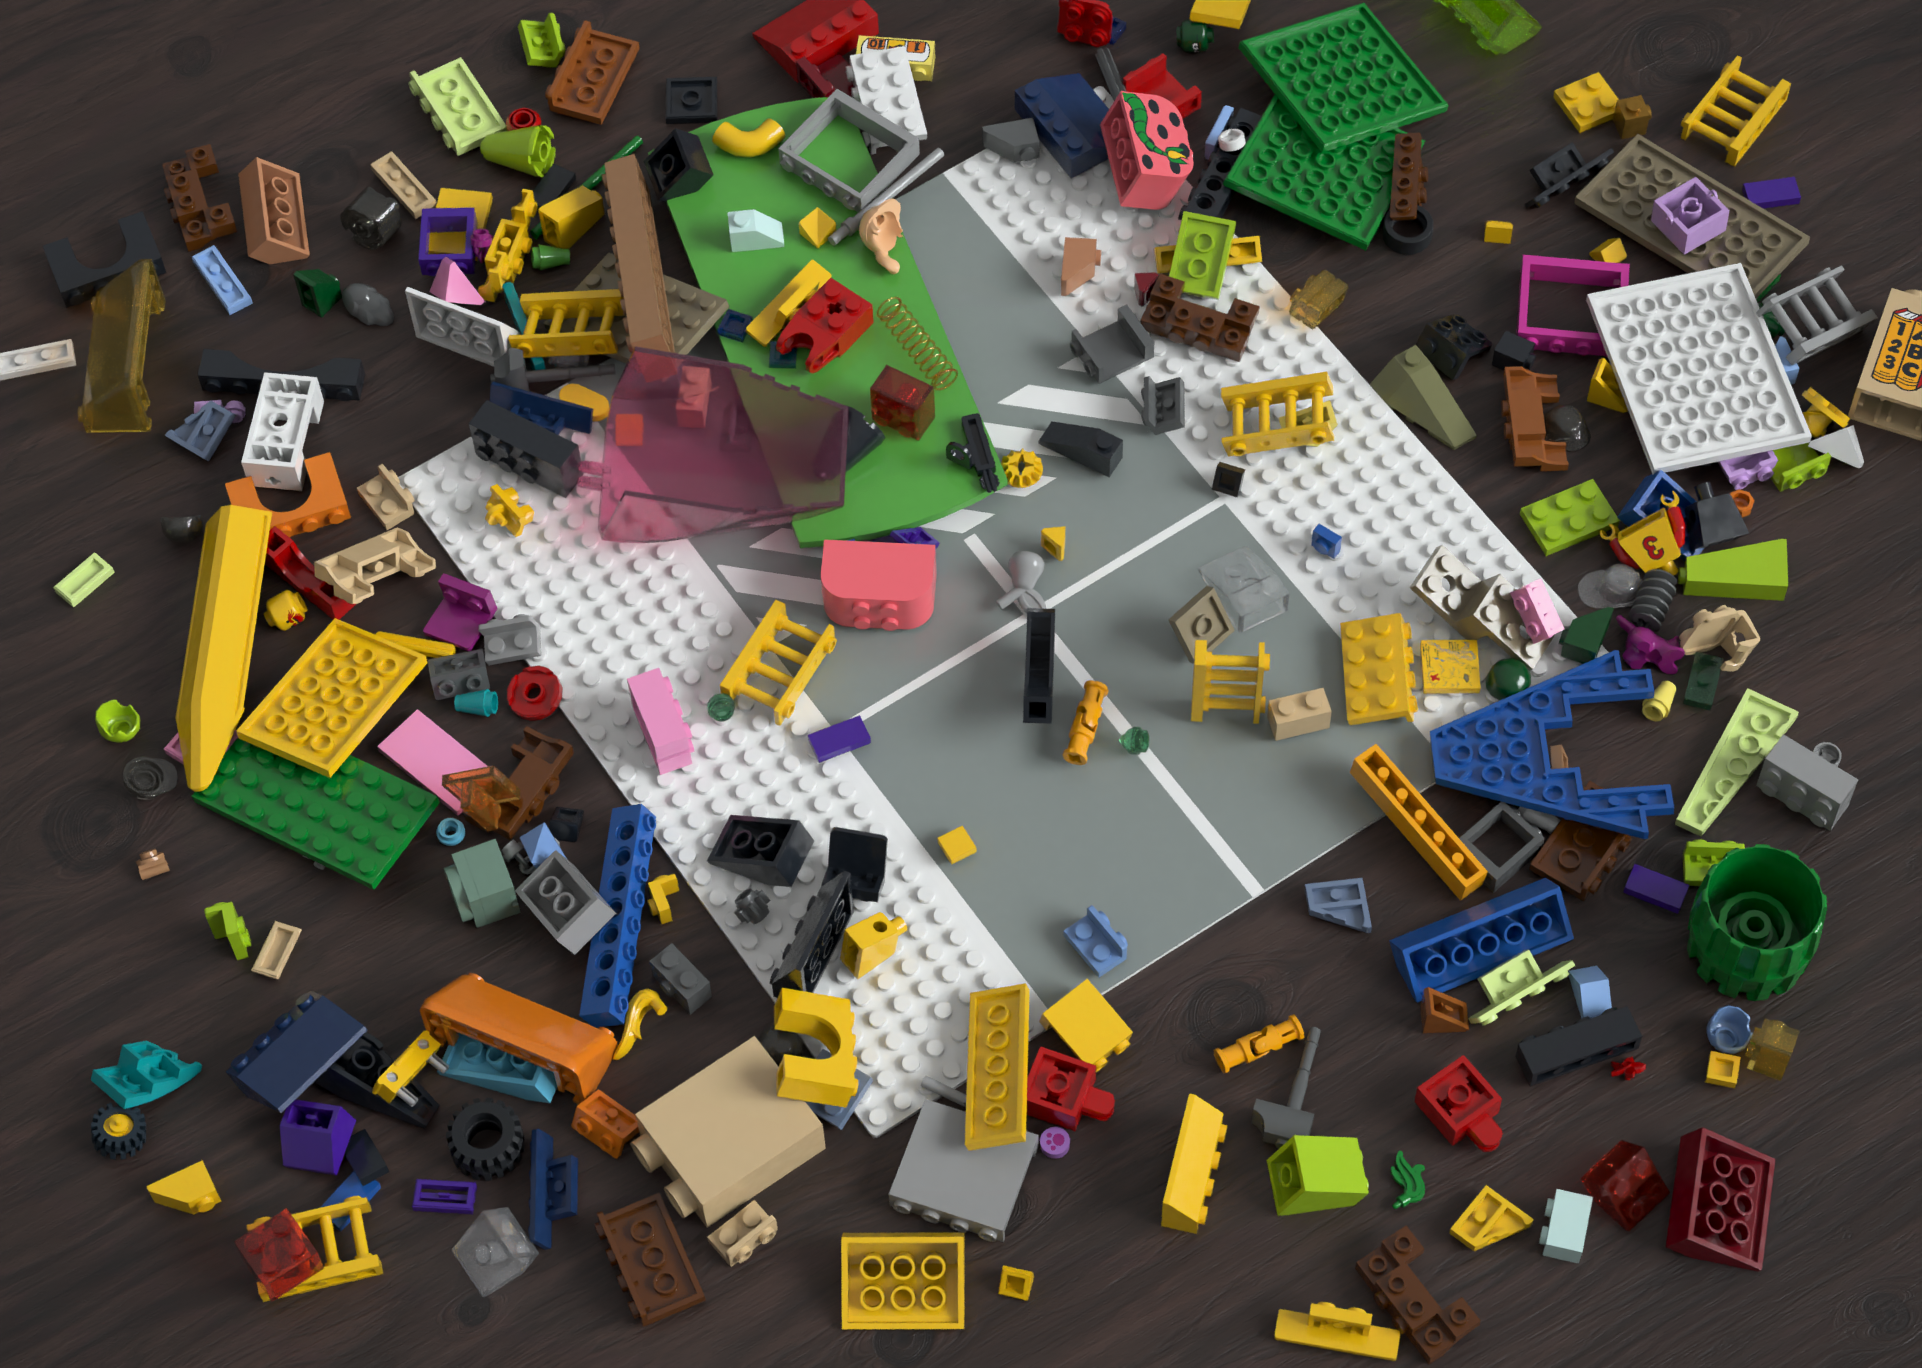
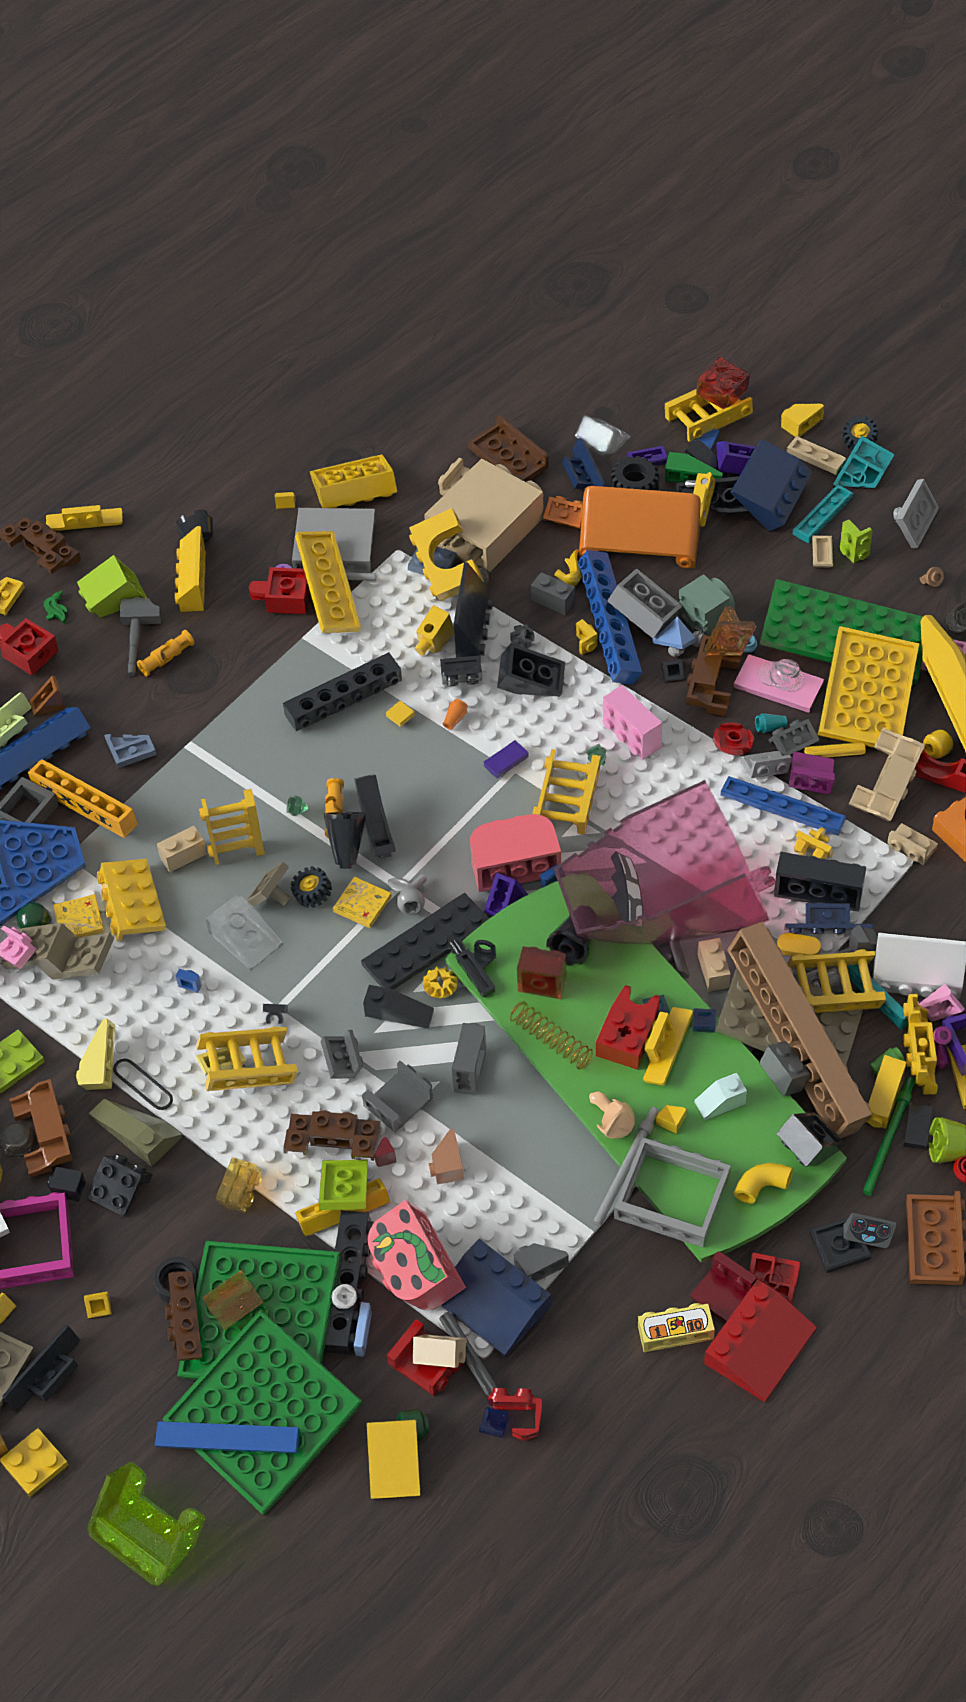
camera: 165 degrees right, 5 degrees down
white bracket [846,46,927,155] -> none
yellow panel [1039,979,1133,1072] -> none
yellow slope [1041,526,1066,561] -> none
medium blue bracket [1063,905,1128,978] -> none
none -> light yellow slope [76,1019,115,1090]
none -> black piece [113,1058,173,1110]
none -> blue tile [155,1421,300,1454]
none -> black cone [176,510,213,543]
none -> clear orange bracket [203,1270,263,1330]
none -> black brick [283,652,402,731]
none -> black wheel [290,866,332,908]
none -> black cone [324,811,366,869]
none -> yellow tile [333,877,392,928]
none -> black plate [361,893,489,990]
none -> tan hinge [413,1334,467,1368]
none -> orange cone [442,699,468,730]
none -> dark grey window [452,1023,487,1095]
none -> slope [610,851,643,932]
none -> green slope [665,452,723,483]
none -> blue tile [720,776,846,836]
none -> red slope [749,1253,801,1304]
none -> clear piece [757,659,805,692]
none -> dark grey brick [759,1041,810,1097]
none -> tan plate [787,436,846,475]
none -> teal tile [793,485,853,543]
none -> slope [843,1213,896,1249]
none -> light grey plate [894,479,939,548]

